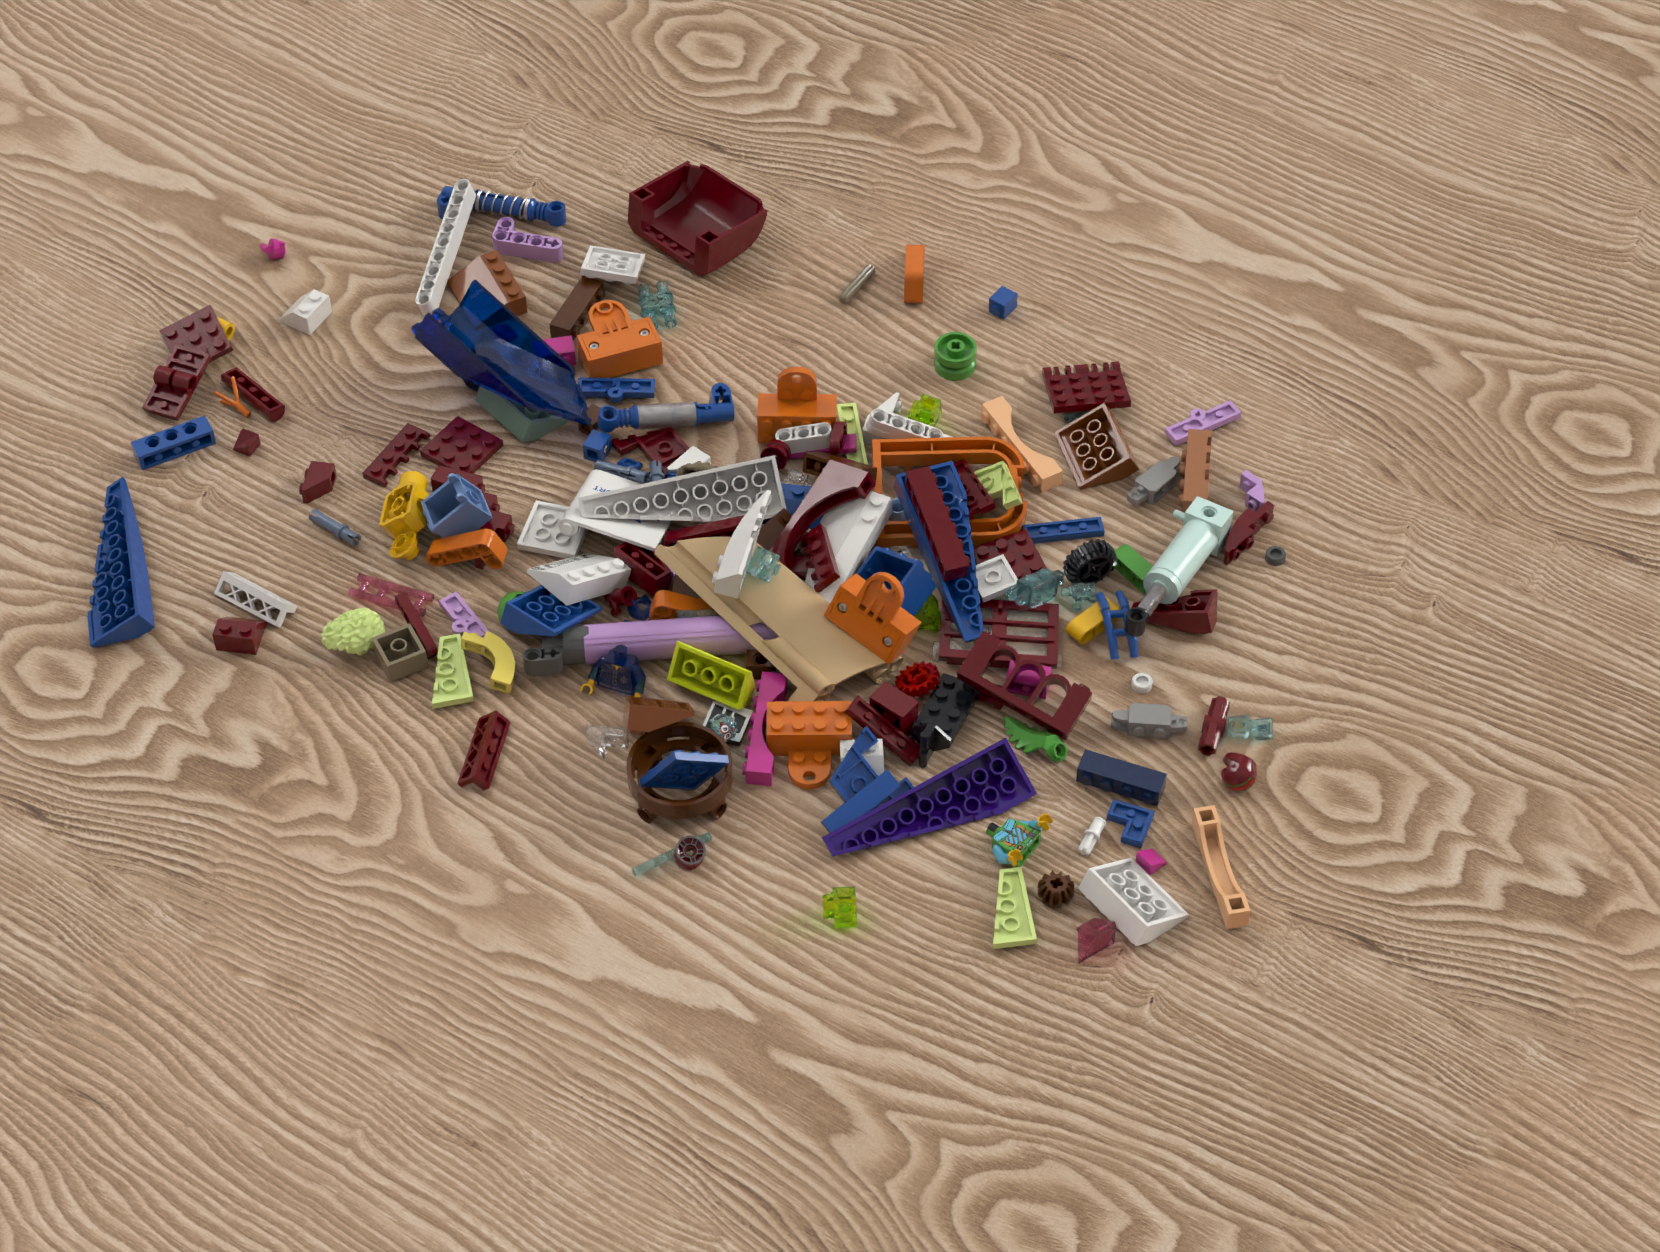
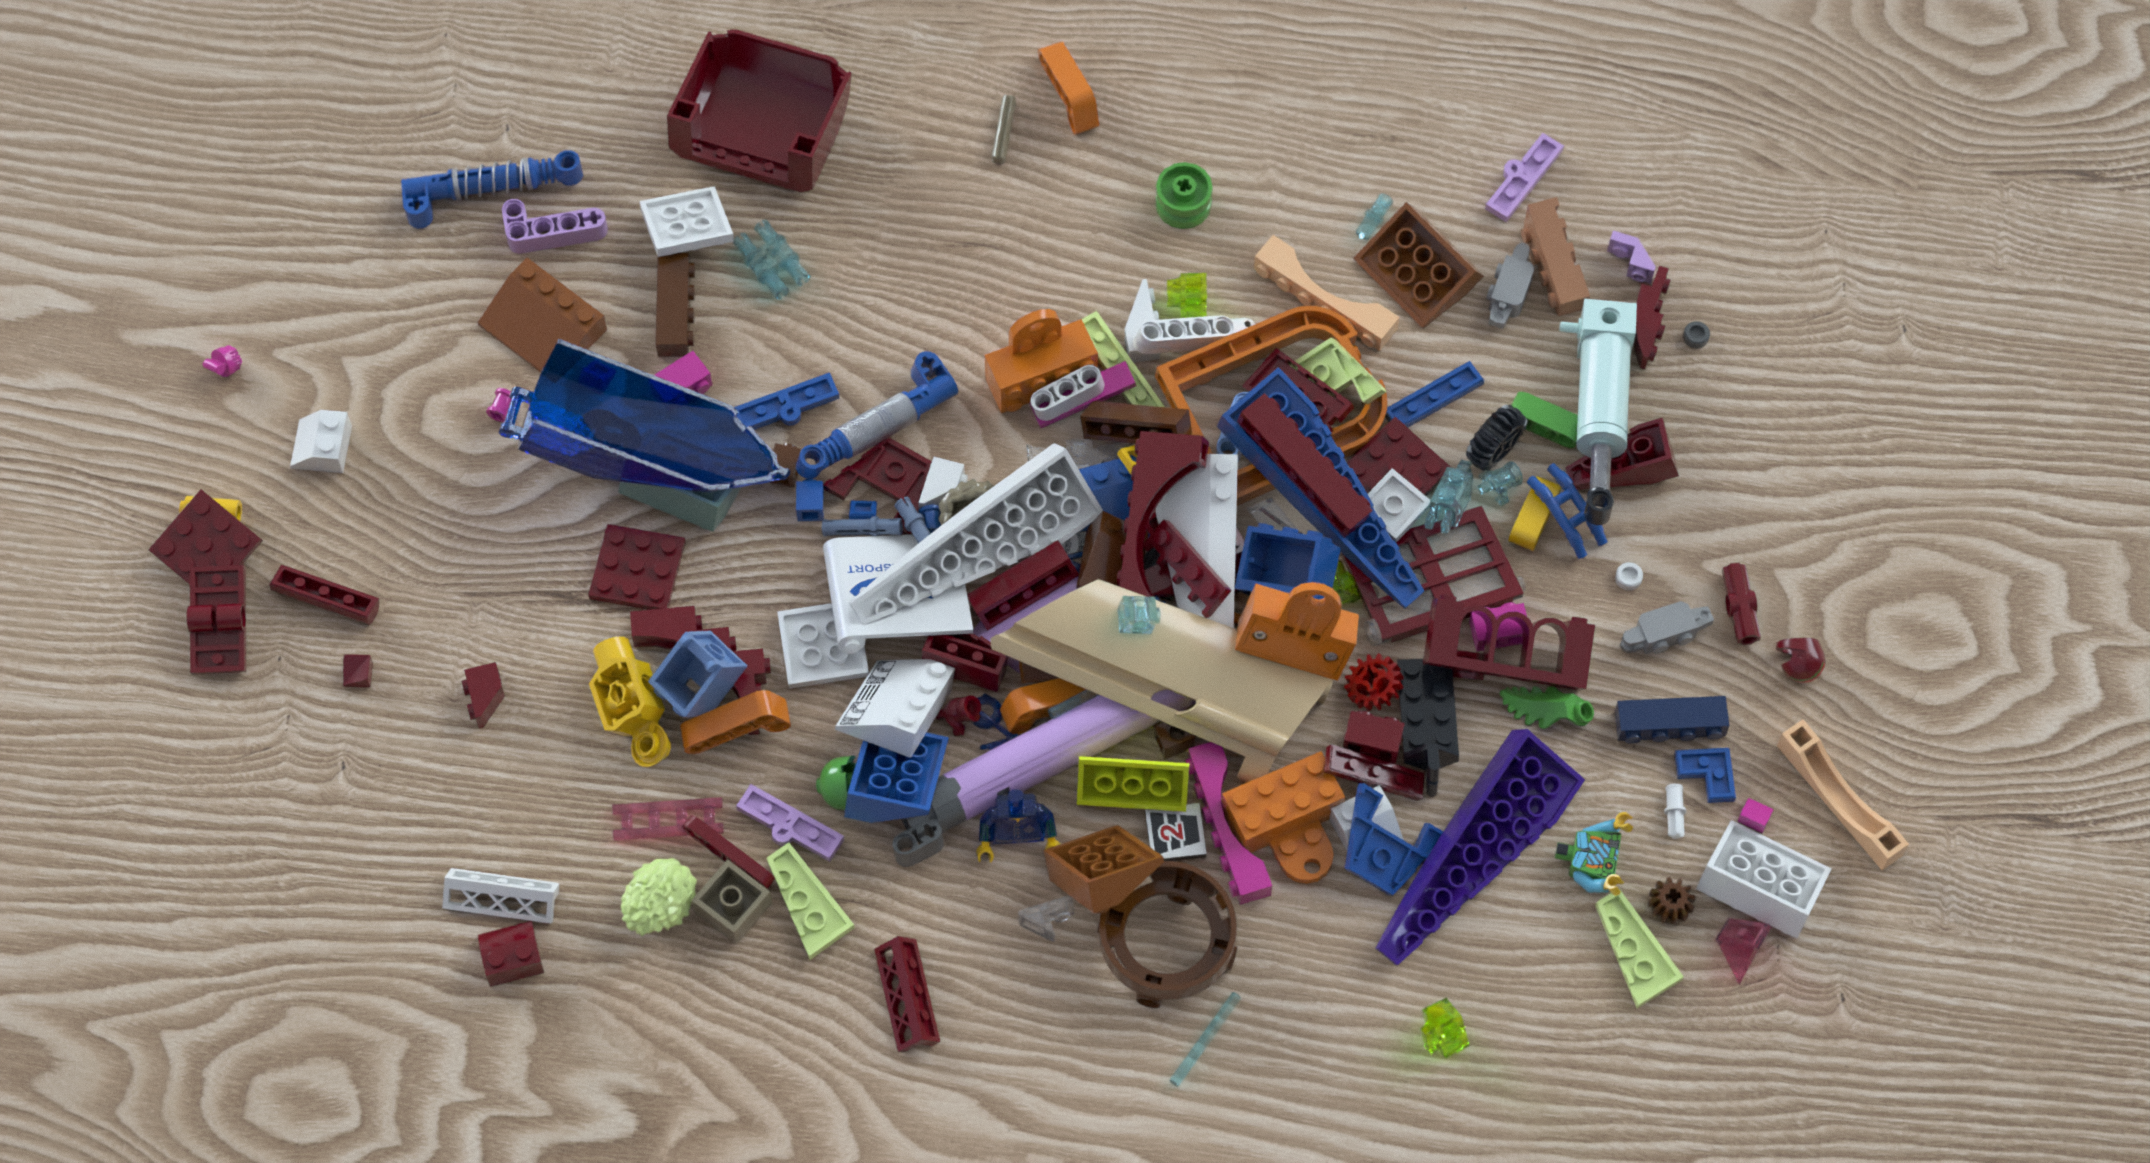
camera: 25 degrees left, 15 degrees up
blue wedge [87,477,155,648] -> none
blue brick [131,415,216,470] -> none
orange plant [214,376,251,418] -> none
sand blue pin [309,509,361,546] -> none
dark red hinge [362,423,431,487] -> none
white beam [415,179,476,317] -> none
light yellow arch [461,631,515,694] -> none
orange brick [577,300,663,378] -> none
blue plate [640,750,729,790] -> none
dark red wheel [674,835,706,870] -> none
clear light blue head [707,714,738,742] -> none
white wedge [712,490,771,599] -> none
dark red wheel [760,440,791,470] -> none
blue tile [821,769,901,833] -> none
dark red beam [829,421,847,454] -> none
blue brick [989,286,1018,320] -> none
dark red hinge [1042,361,1131,414] -> none
clear light blue slope [1228,715,1273,740] -> none

